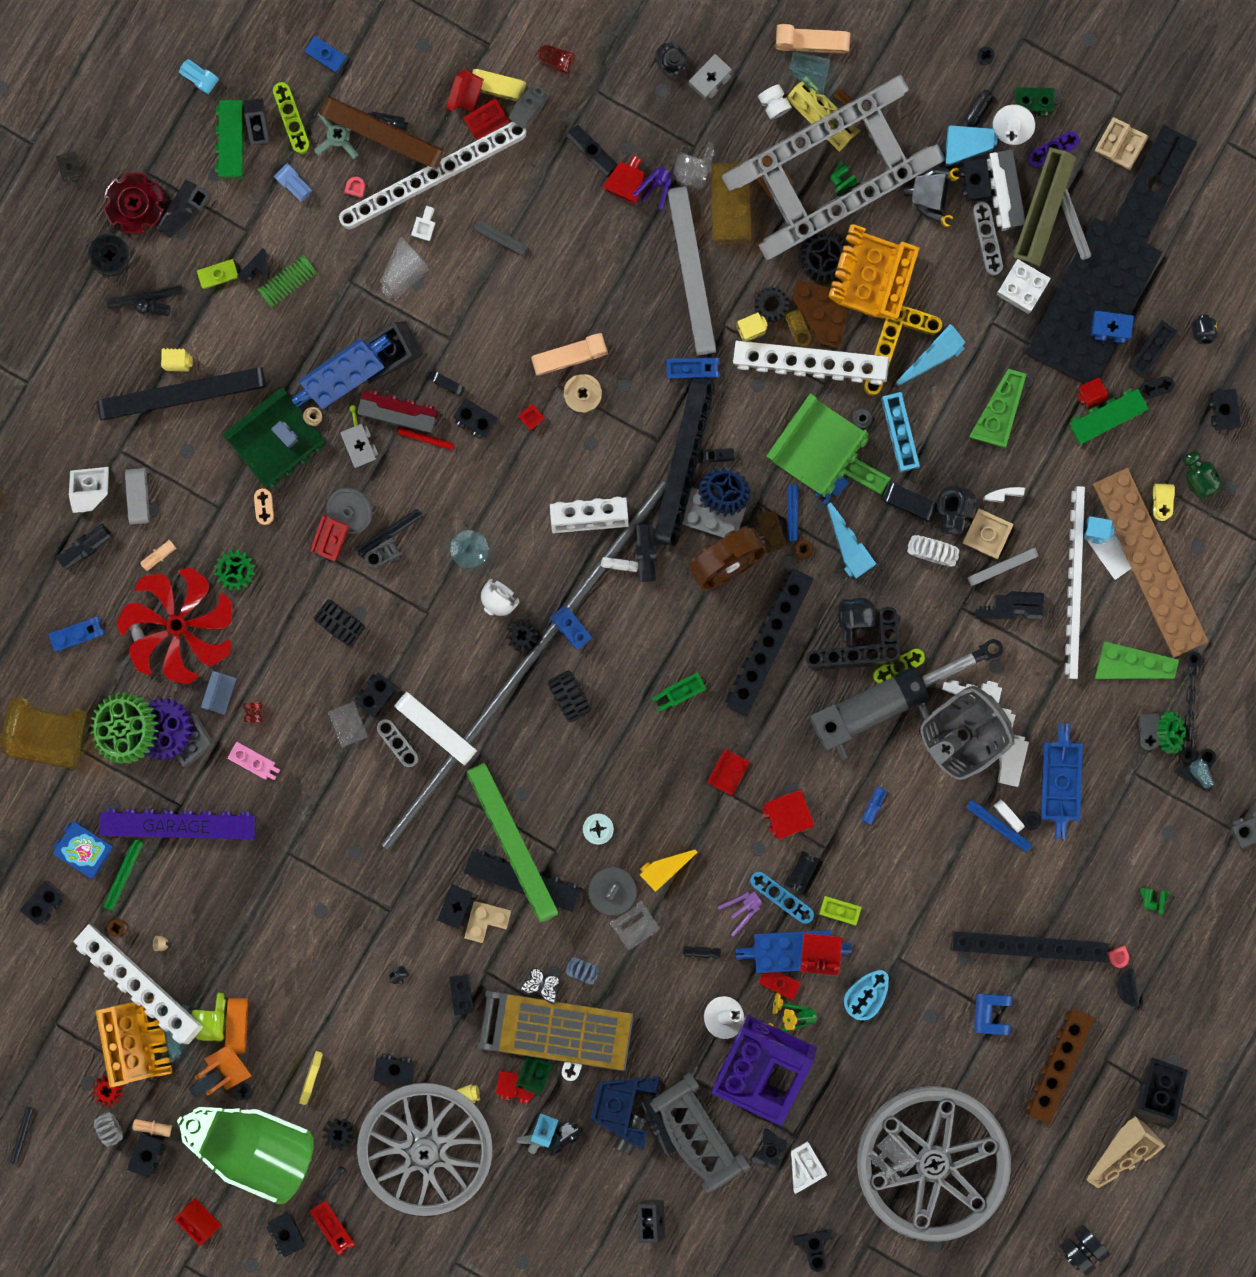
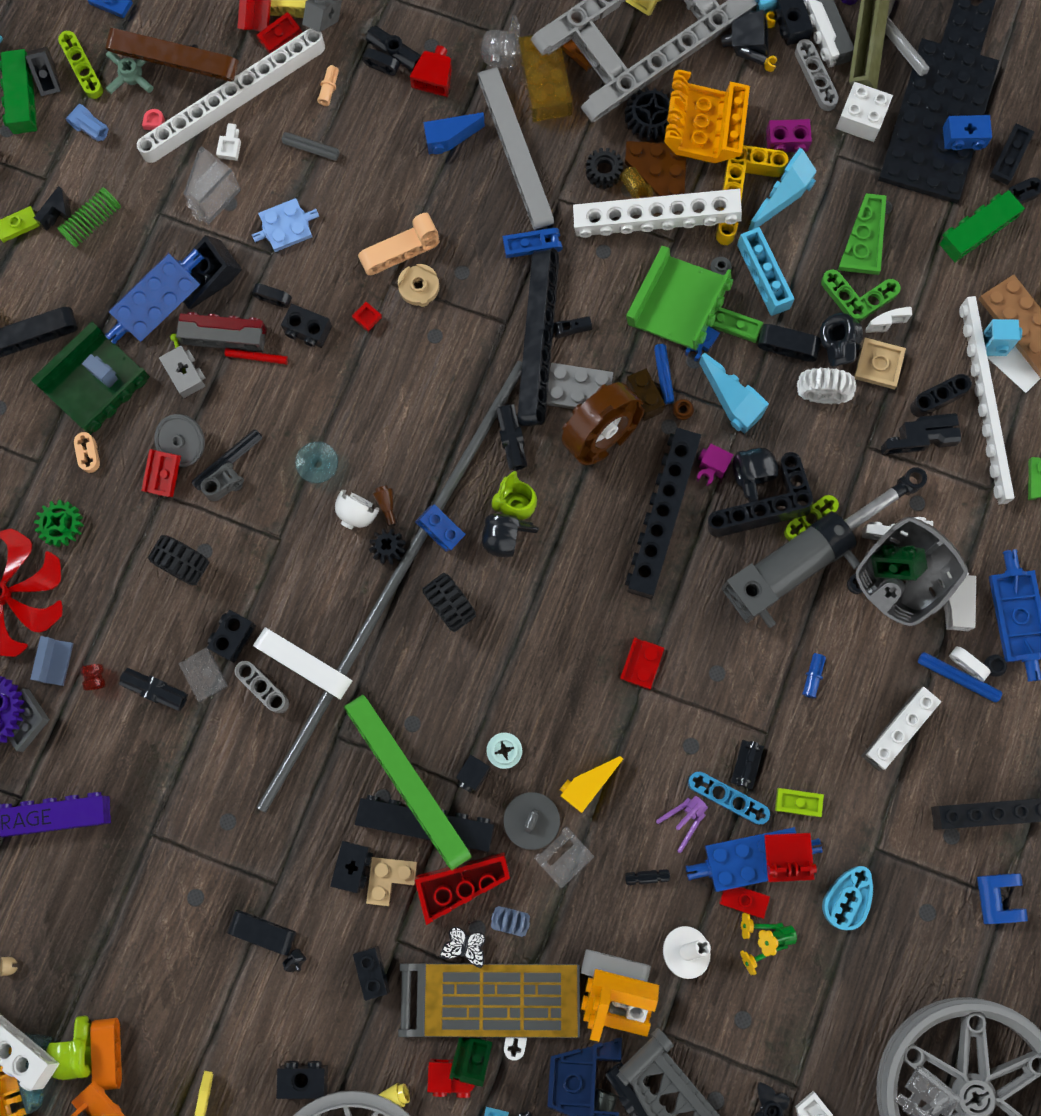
camera: 10 degrees left, 10 degrees down
bright pink hinge [227,742,280,780] -> none
tan plate [303,407,322,426] -> none
white brick [550,497,629,533] -> none
white axle [601,557,639,572] -> none
dark purple plant [633,167,672,210] -> none
green hinge [651,672,707,712] -> none
dark blue gear [698,467,750,517] -> none
dark purple piece [711,1015,817,1126] -> none
light yellow brick [736,313,768,342] -> none
red brick [762,790,815,840] -> none
green piece [830,161,859,195] -> none
light grey beam [967,548,1039,586] -> none
red brick [1077,377,1108,410] -> none
none -> black piece [119,667,188,711]
none -> black beam [226,910,297,955]
none -> light blue plate [252,198,319,252]
none -> light nougat axle [317,65,339,106]
none -> black beam [362,48,400,76]
none -> reddish brown cone [372,485,396,526]
none -> red wedge [415,852,510,925]
none -> blue slope [423,112,485,154]
none -> black brick [456,754,491,793]
none -> black piece [482,514,539,558]
none -> lime piece [491,471,537,521]
none -> light grey beam [580,949,651,982]
none -> light orange brick [581,969,659,1042]
none -> magenta brick [696,443,734,486]
none -> magenta brick [766,119,812,153]
none -> bright green beam [821,269,900,322]
none -> white piece [861,687,941,771]
none -> dark green brick [871,544,928,581]
none -> black beam [910,374,972,417]

